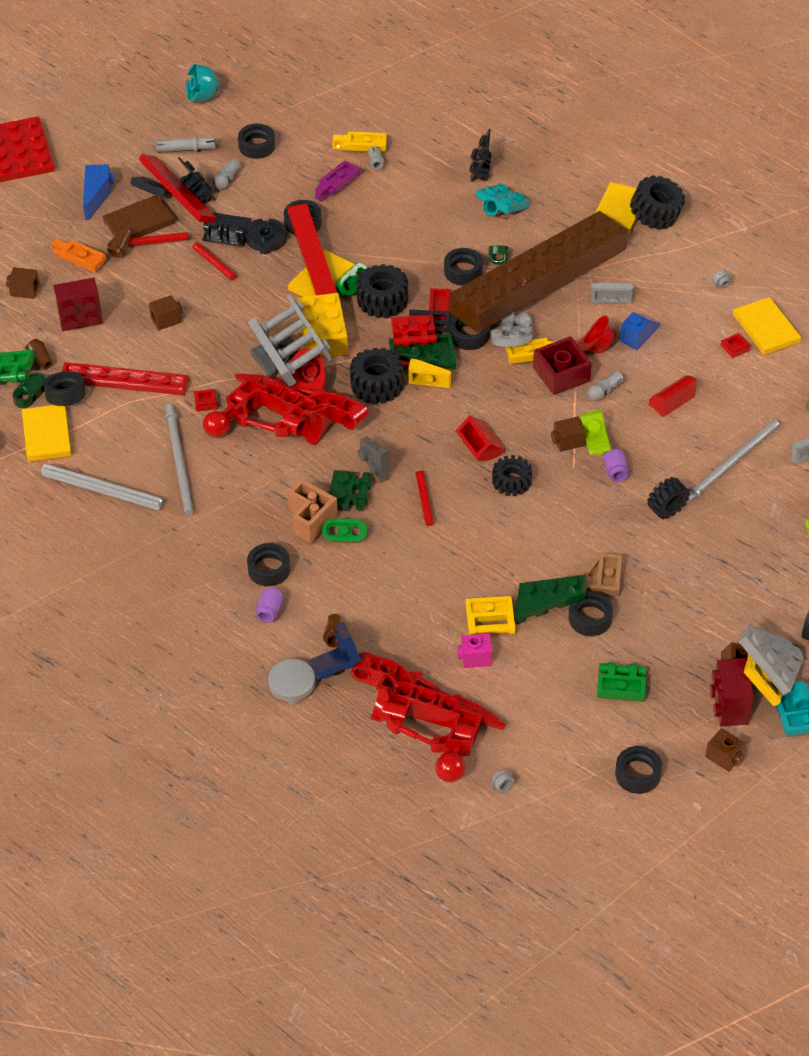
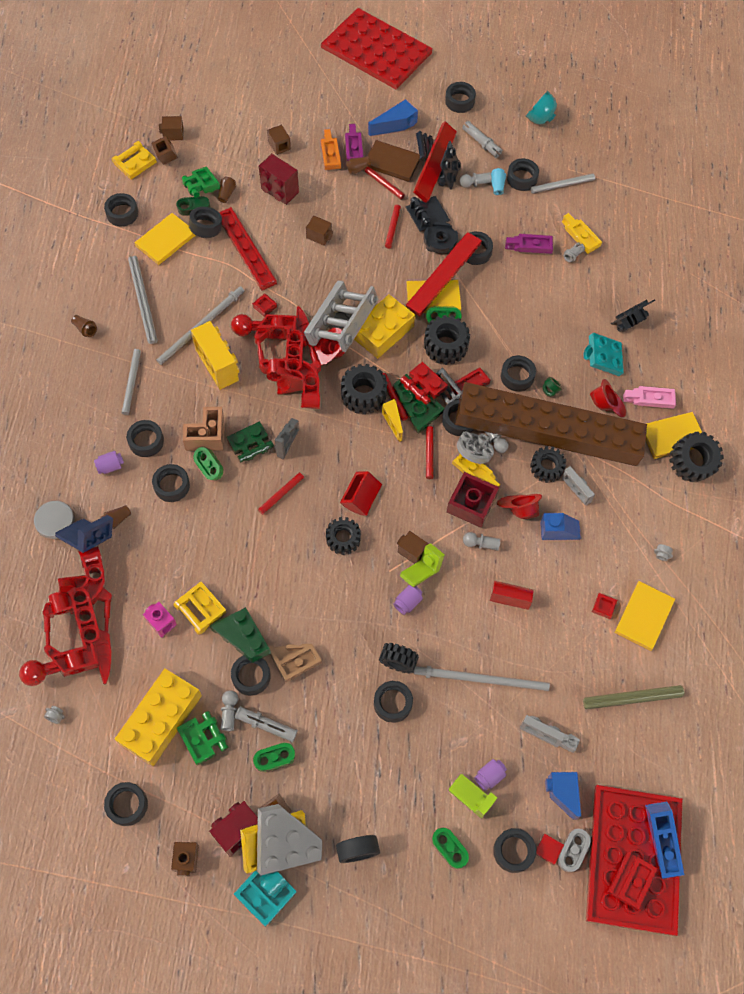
camera: 50 degrees right, 15 degrees up
none -> reddish brown cone [71,315,97,337]
none -> yellow brick [114,668,202,767]
none -> light grey bar [122,349,141,415]
none -> black tyre [152,464,190,502]
none -> yellow brick [191,321,240,390]
none -> light grey pin [220,690,238,731]
none -> light grey pin [235,706,298,743]
none -> green plate [253,743,295,772]
none -> magenta hinge [345,124,363,161]
none -> black tyre [373,680,413,723]
none -> red bar [426,426,433,479]
none -> black tyre [445,82,476,113]
none -> medium azure cone [491,168,506,195]
none -> black tyre [530,446,566,483]
none -> light grey bar [531,174,595,194]
none -> red piece [590,379,626,418]
none -> bright pink hinge [623,386,676,409]

